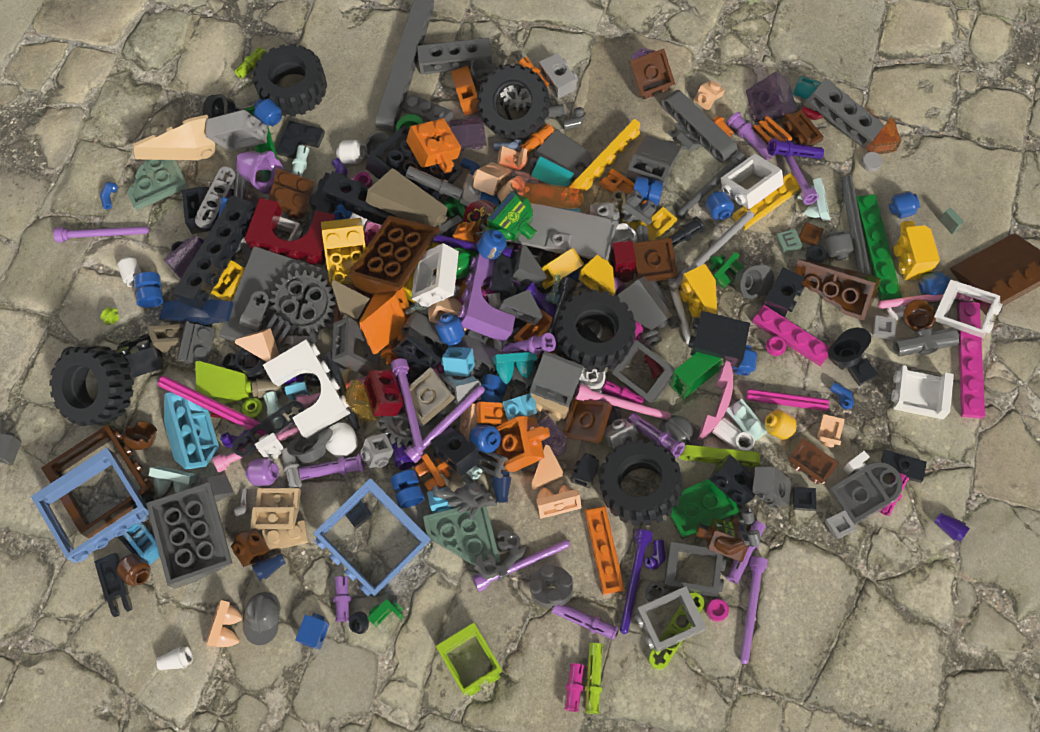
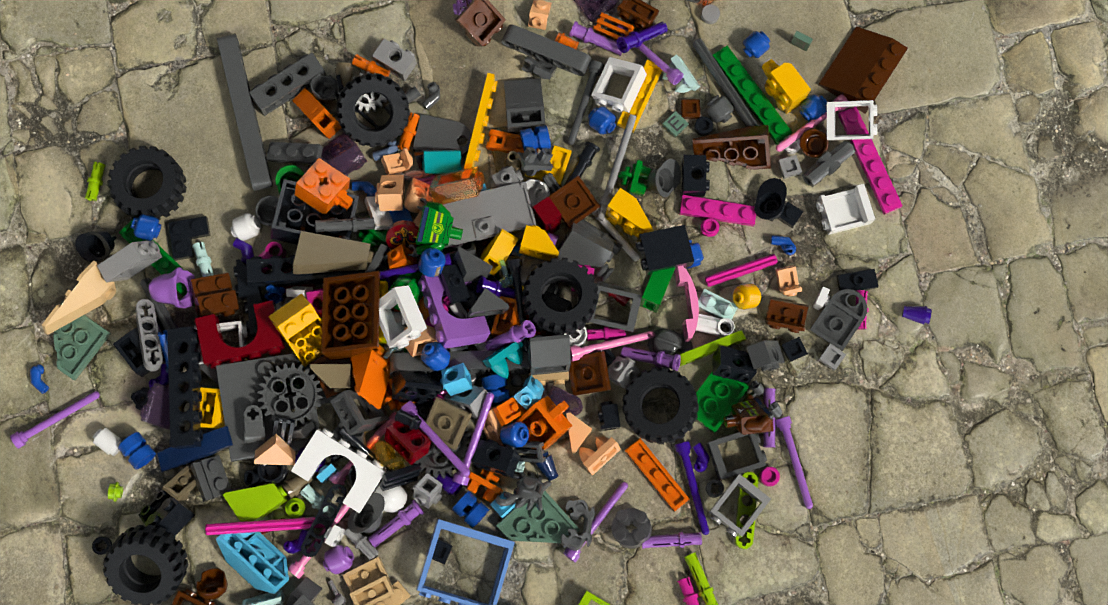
camera: 35 degrees left, 10 degrees up
none -> black tile [380,464,422,491]
none -> black pin [395,409,422,430]

